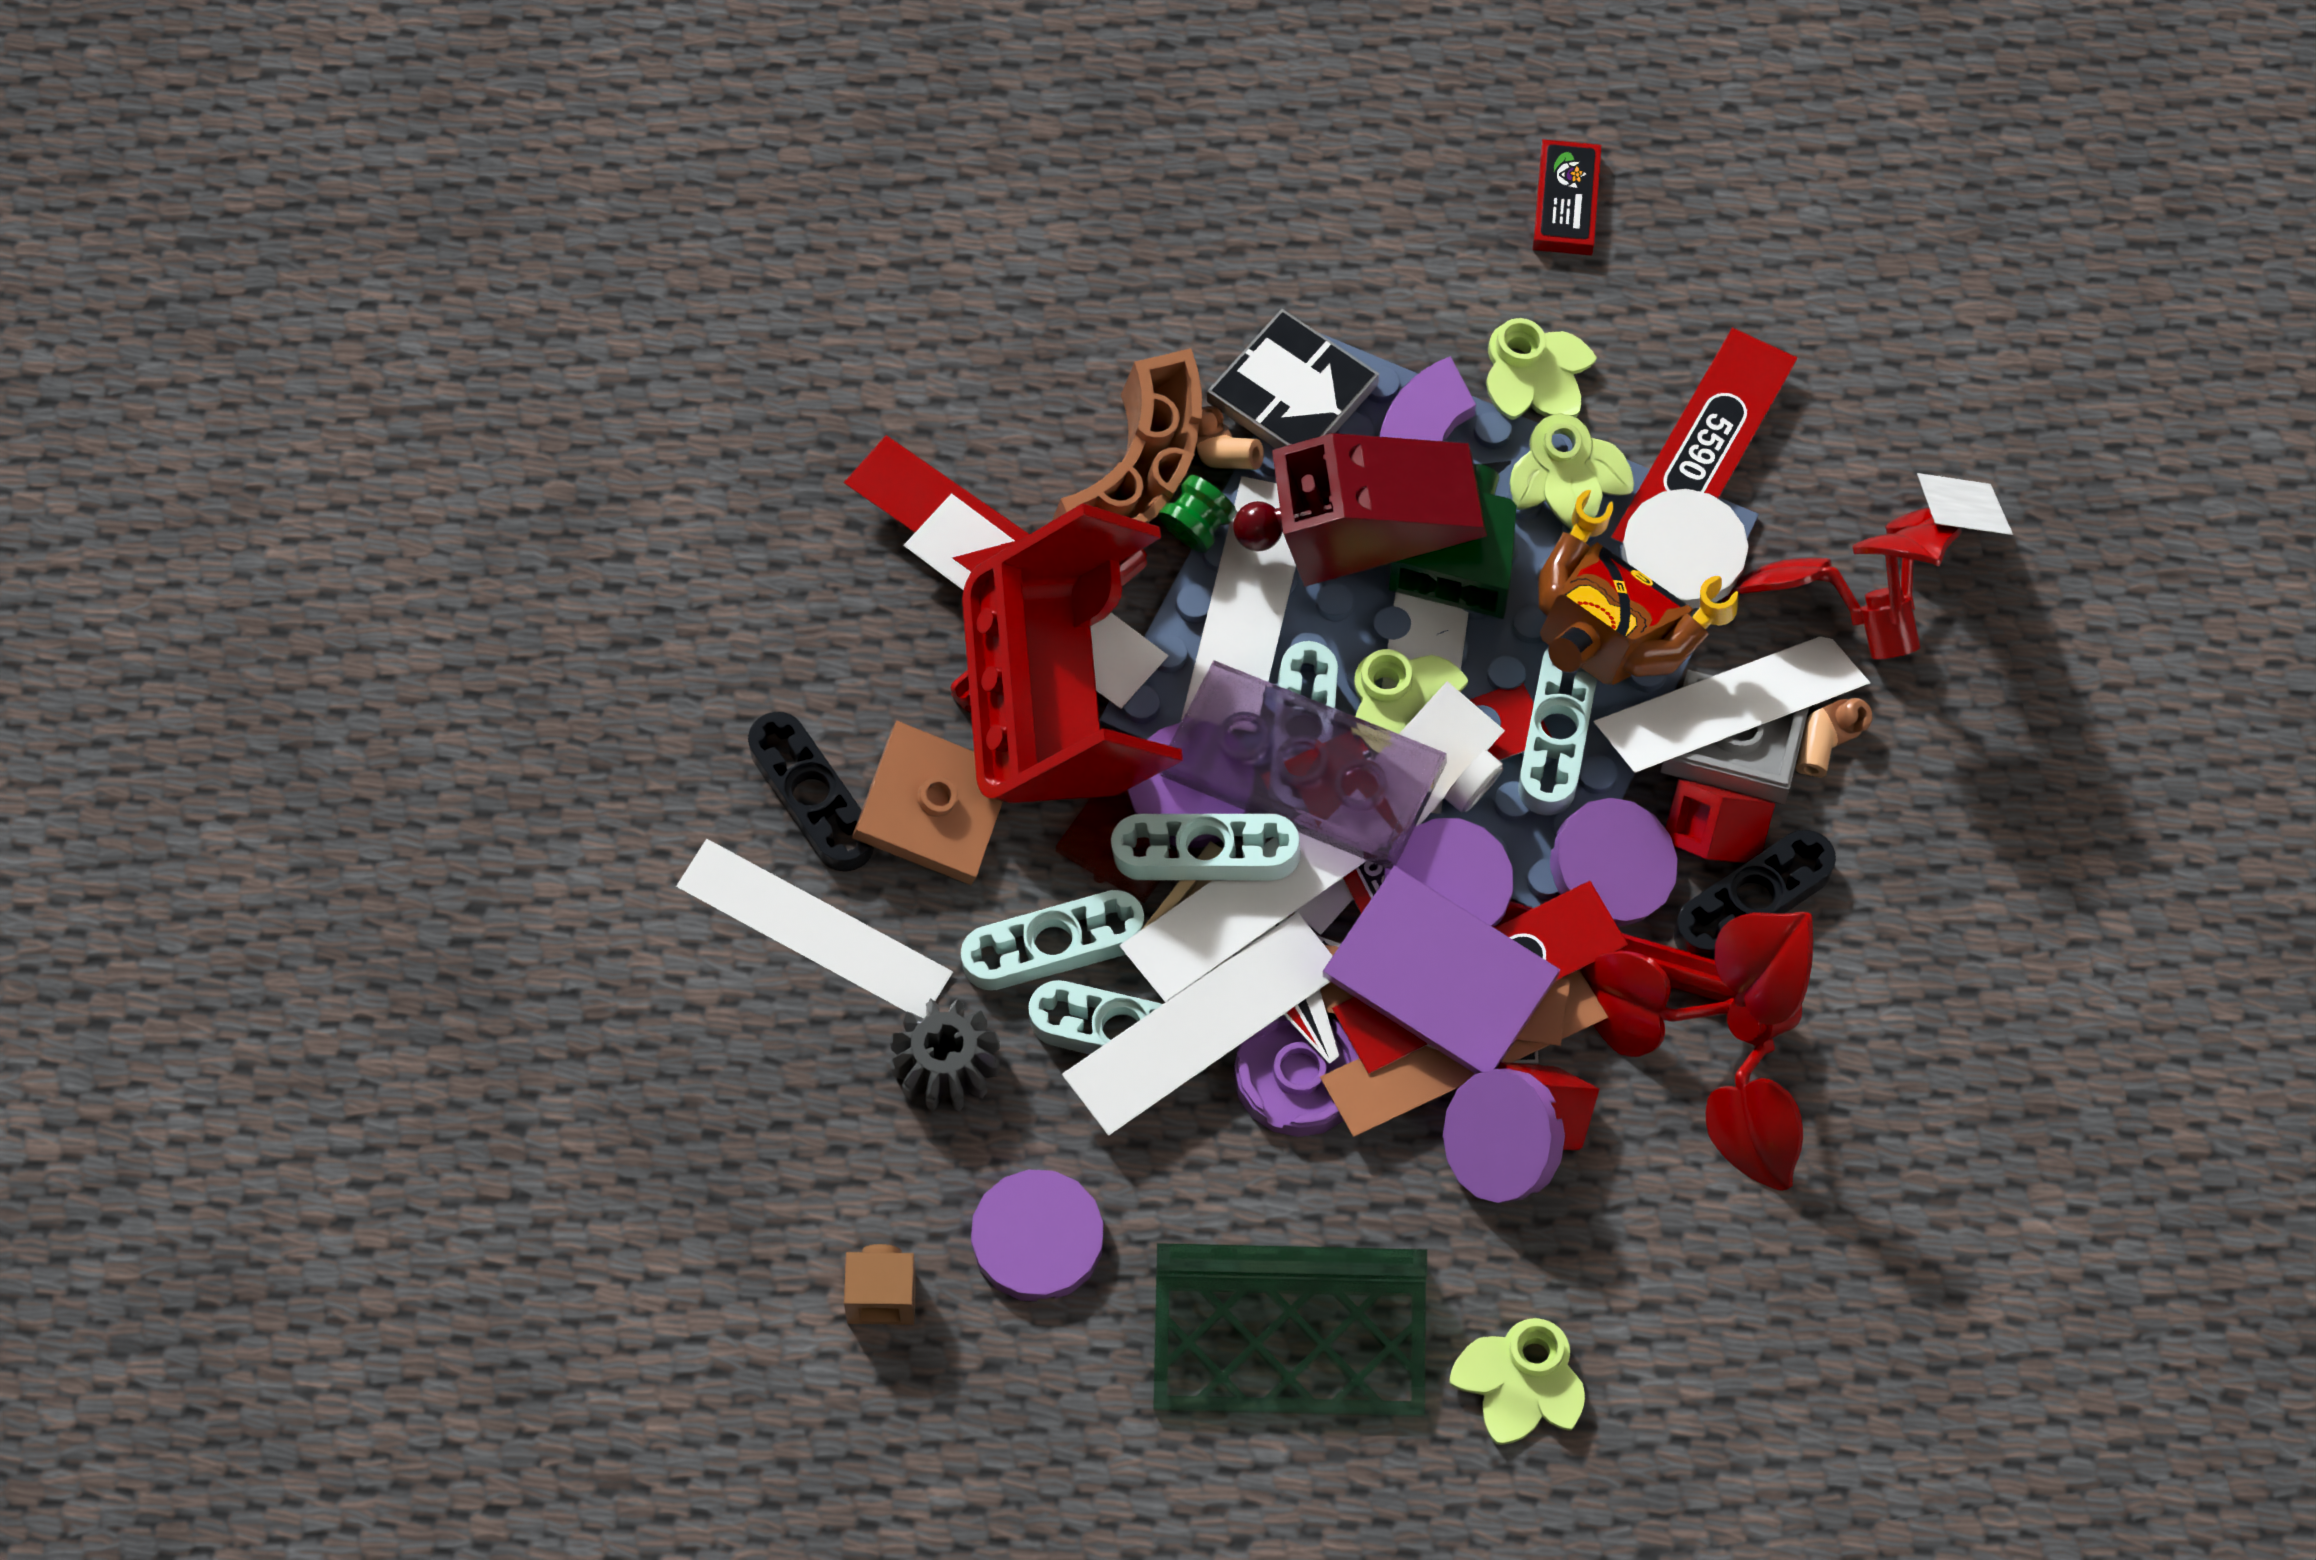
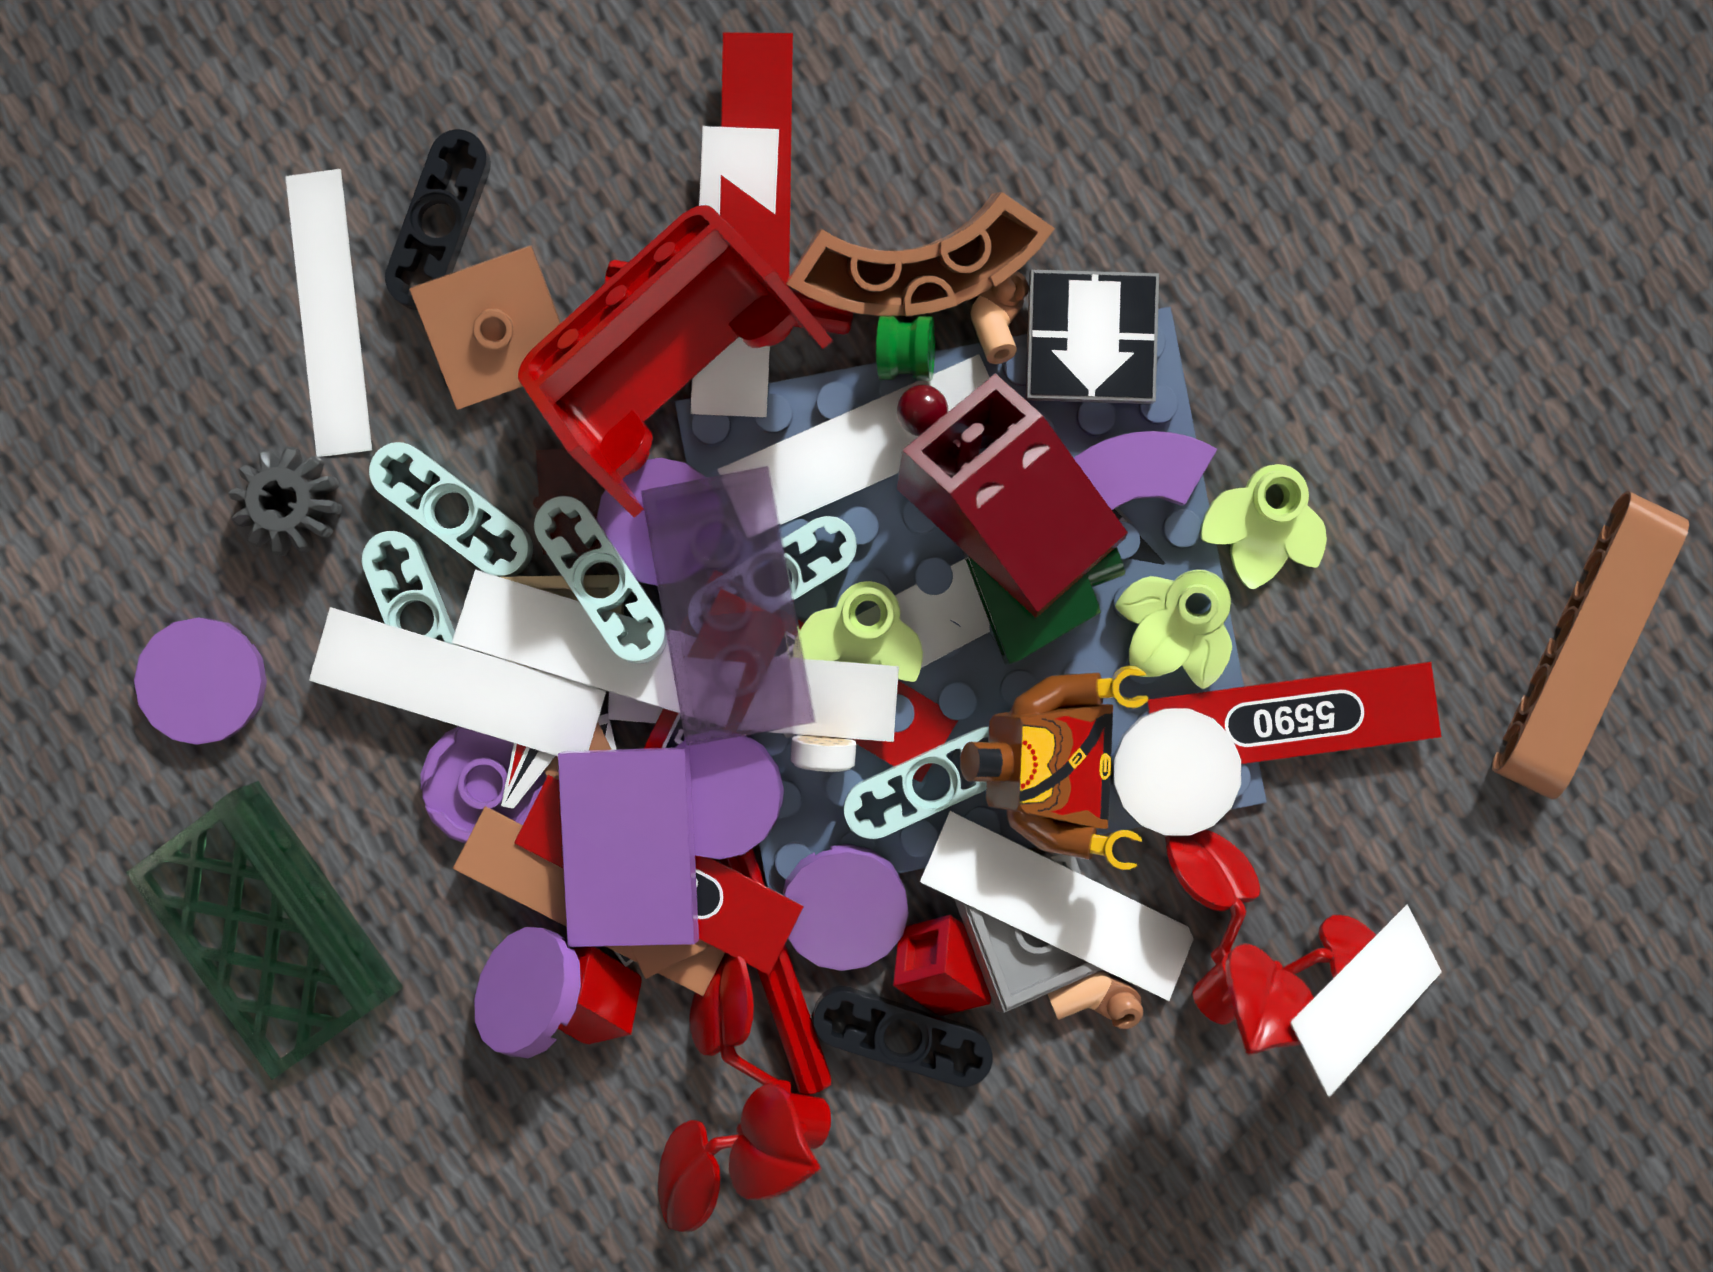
camera: 55 degrees right, 25 degrees up
medium nougat plate [844,1244,916,1325] -> none
yellowish green plate [1449,1318,1585,1445] -> none
tile [1533,139,1602,256] -> none
none -> nougat beam [1492,491,1689,800]

